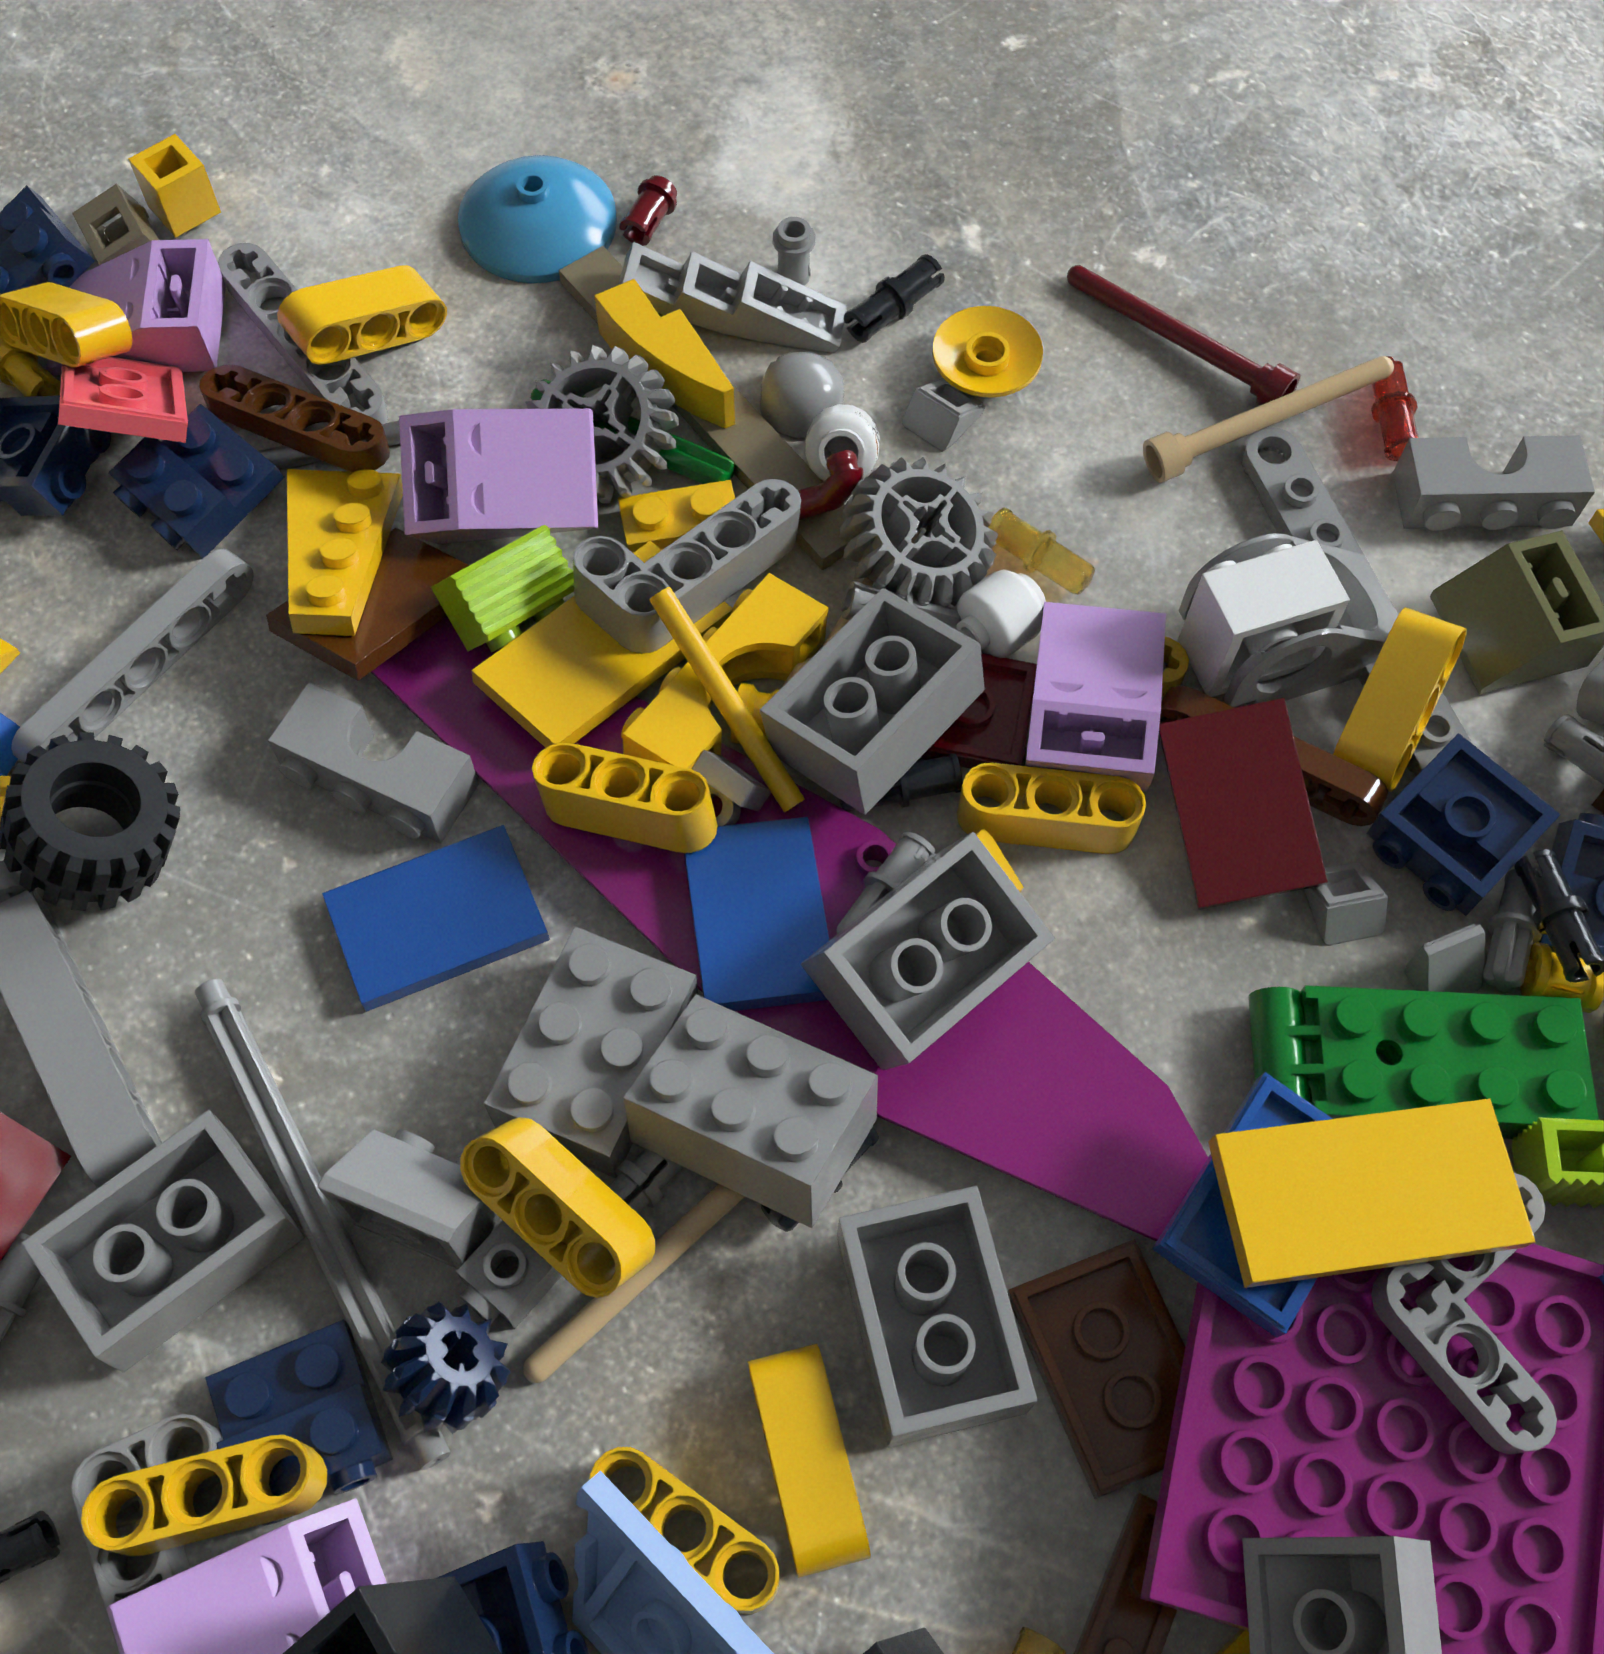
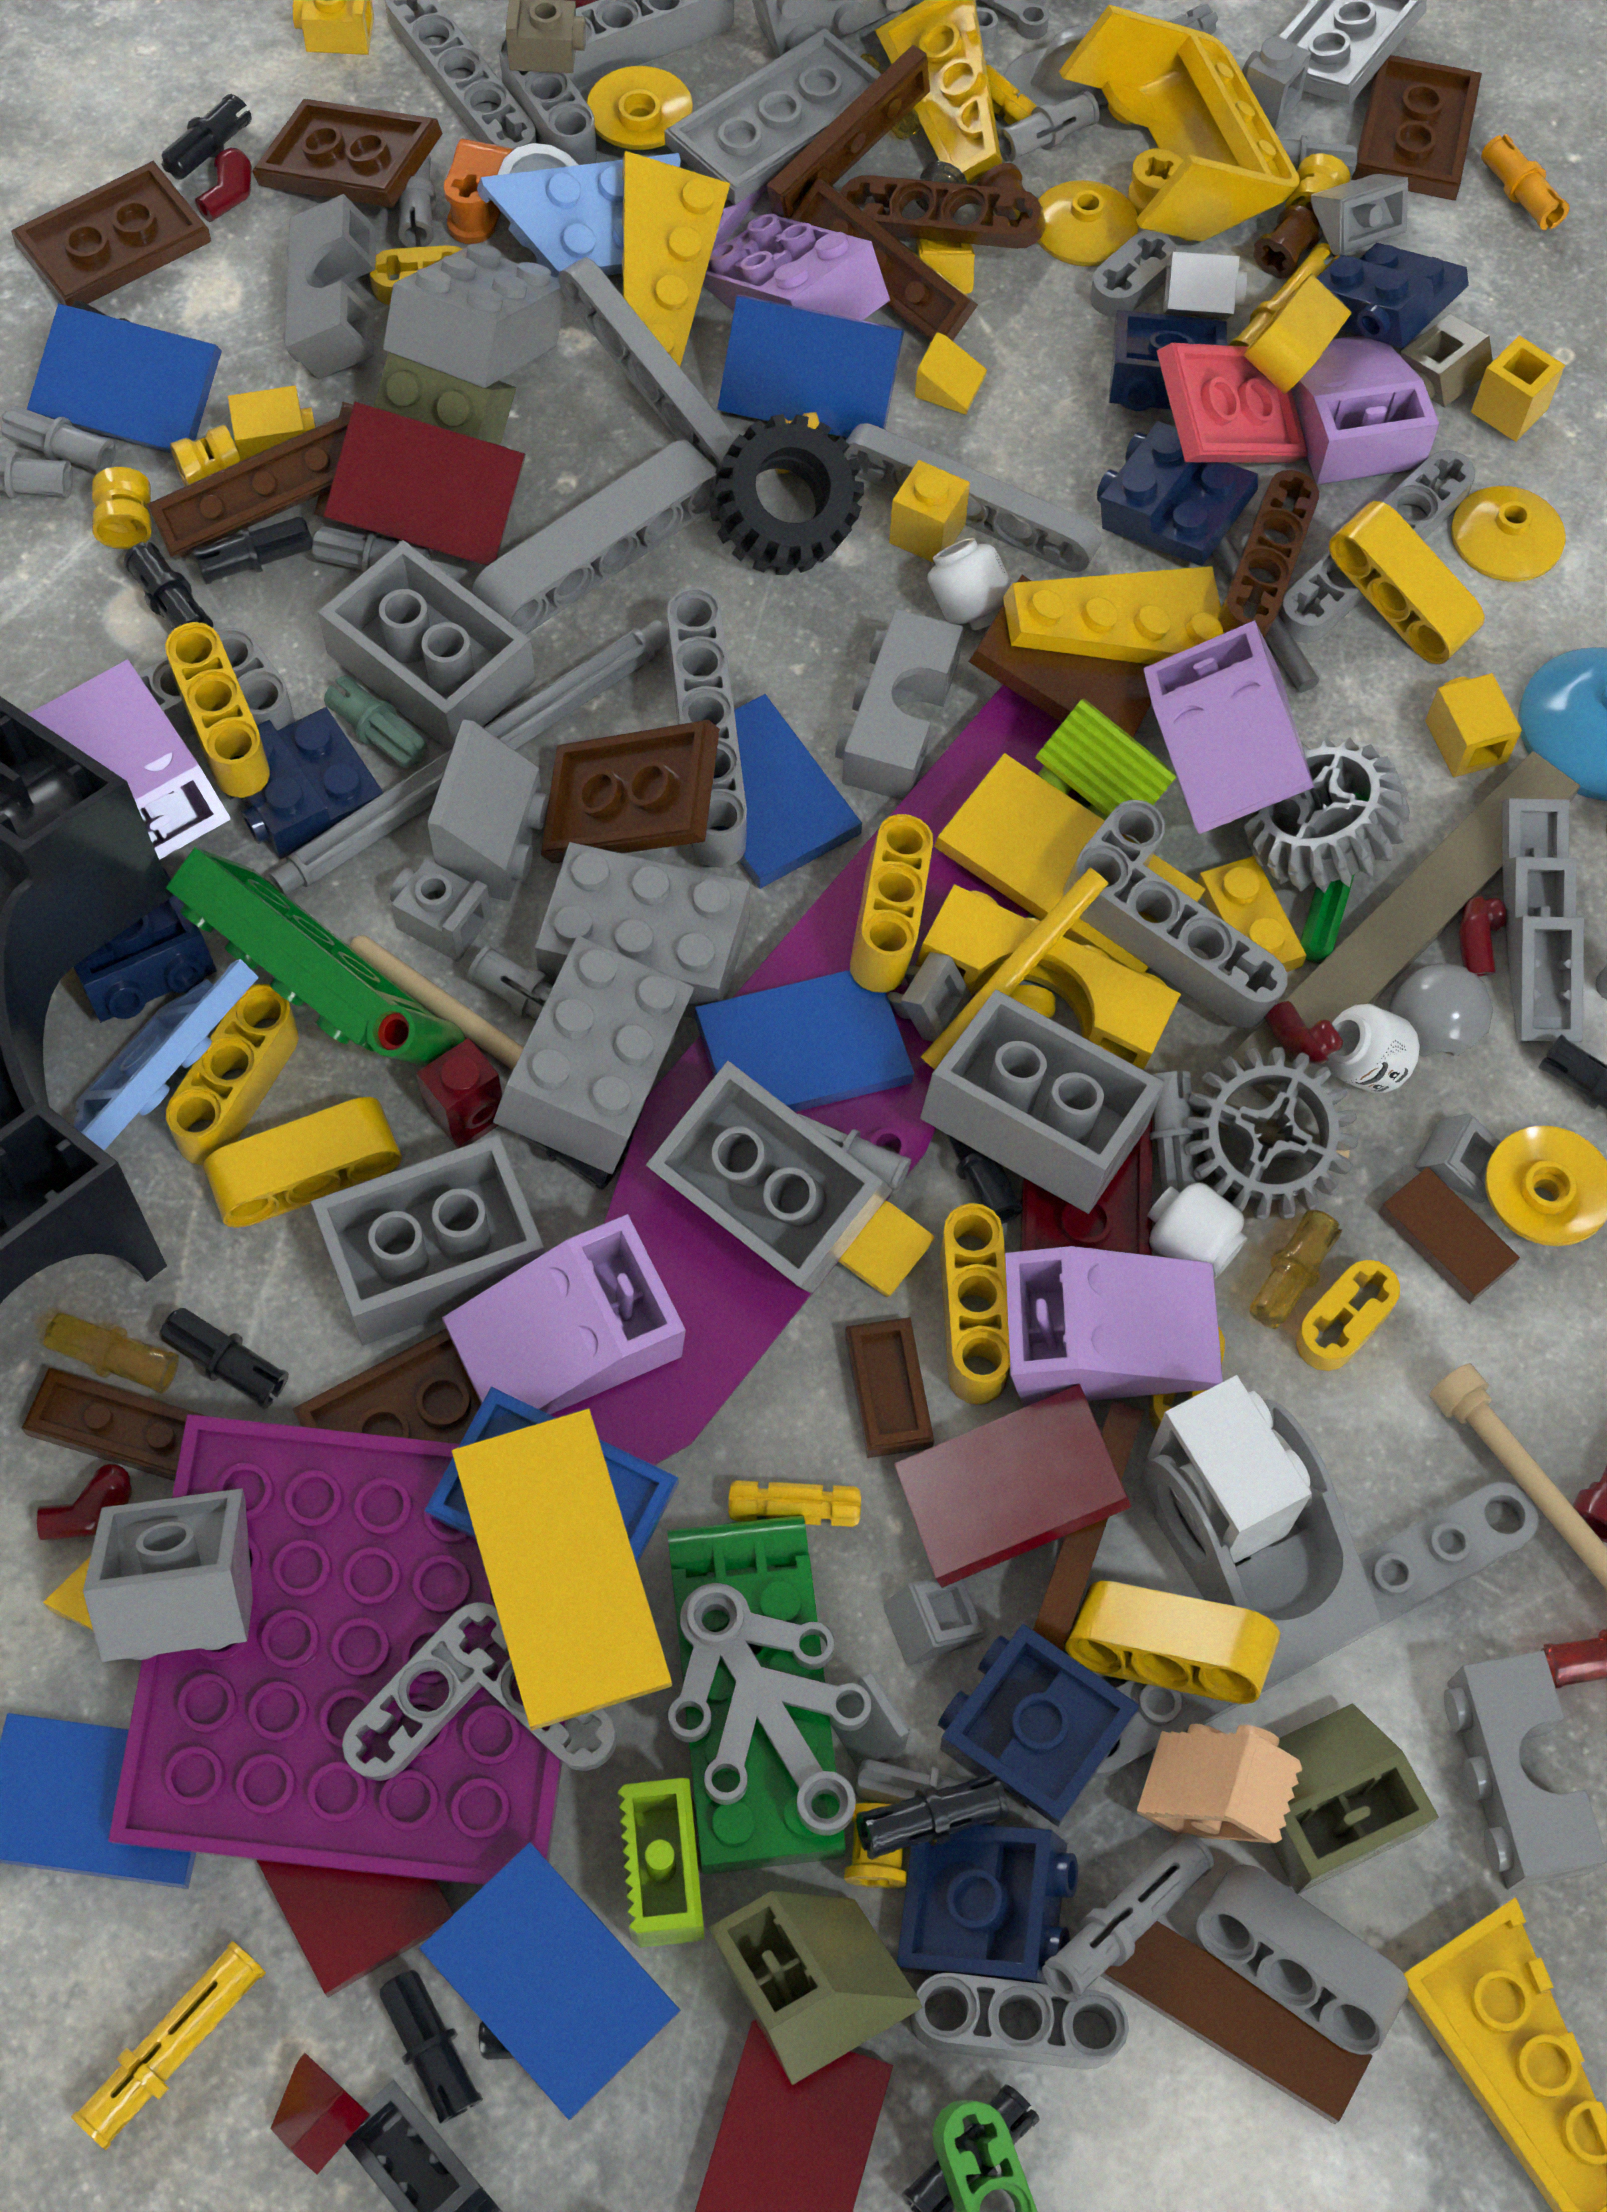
camera: 80 degrees right, 0 degrees up
dark blue gear [381,1301,511,1434] -> none
yellow beam [460,1117,655,1298] -> none
yellow slope [594,278,735,429] -> none
none -> black axle [159,1308,289,1409]
none -> green hinge [166,847,465,1067]
none -> sand green axle [324,675,428,768]
none -> dark red brick [416,1038,503,1149]
none -> lavender slope [442,1214,686,1415]
none -> reddish brown tile [541,720,720,863]
none -> light grey beam [667,587,747,868]
none -> light grey plant [668,1583,872,1836]
none -> yellow axle [728,1480,861,1527]
none -> reddish brown tile [845,1317,934,1458]
none -> yellow brick [889,460,970,563]
none -> white head [927,538,1012,630]
none -> light nougat brick [1137,1724,1302,1843]
none -> yellow beam [1296,1260,1400,1371]
none -> reddish brown tile [1378,1167,1520,1304]
none -> yellow brick [1425,673,1522,778]
none -> yellow dish [1451,486,1566,582]
none -> dark red arm [1459,896,1507,977]

